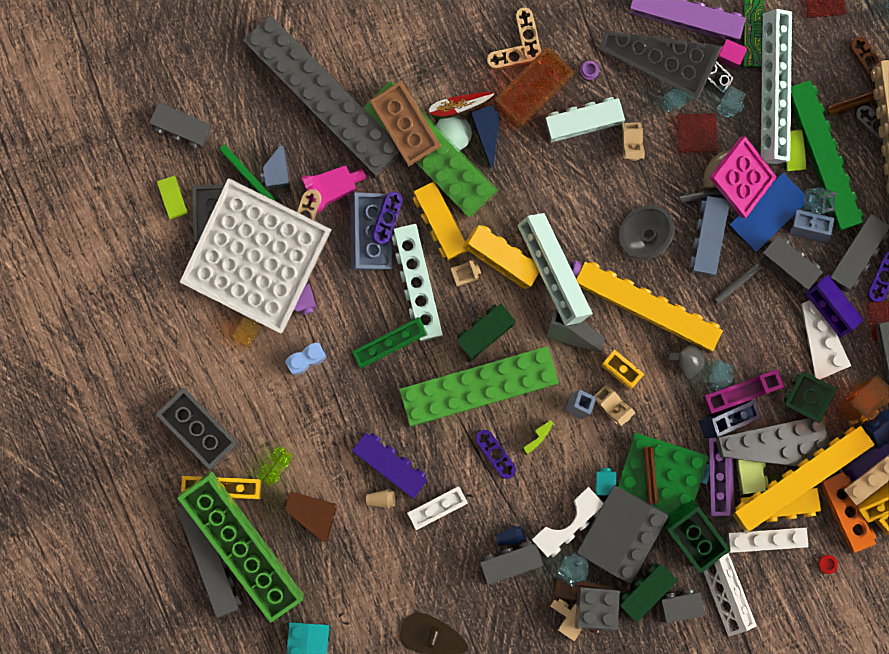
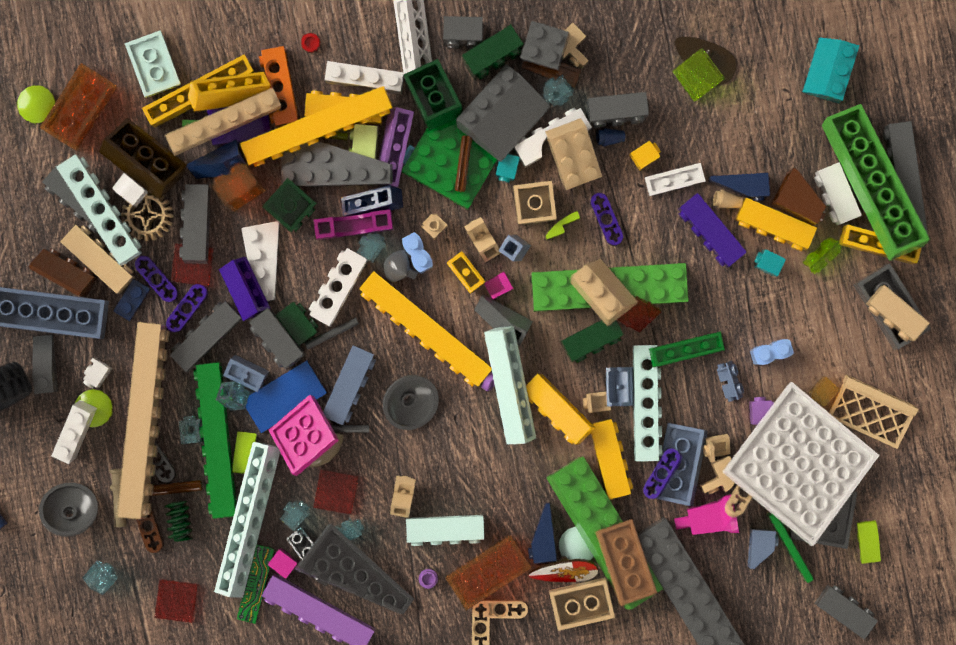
camera: 165 degrees left, 5 degrees up
none -> dark green piece [164,501,193,542]
none -> clear light blue brick [179,416,203,444]
none -> dark green brick [275,301,319,346]
none -> white brick [309,248,368,327]
none -> light blue brick [402,232,433,273]
none -> tan window [421,214,448,240]
none -> dark pink panel [484,272,513,300]
none -> tan brick [513,181,557,226]
none -> tan brick [545,118,602,190]
none -> tan brick [549,577,615,631]
none -> tan slope [571,259,638,326]
none -> sand blue hinge [606,367,634,406]
none -> clear red piece [616,296,661,333]
none -> yellow brick [629,141,661,171]
none -> clear neon green tile [672,48,725,102]
none -> tan brick [700,455,735,494]
none -> tan bracket [703,434,731,463]
none -> dark blue slope [709,173,770,201]
none -> sand blue hinge [716,361,744,402]
none -> yellow brick [735,198,817,252]
none -> teal brick [754,249,786,277]
none -> white brick [814,162,862,225]
none -> tan fence [829,374,919,449]
none -> tan brick [866,285,929,341]

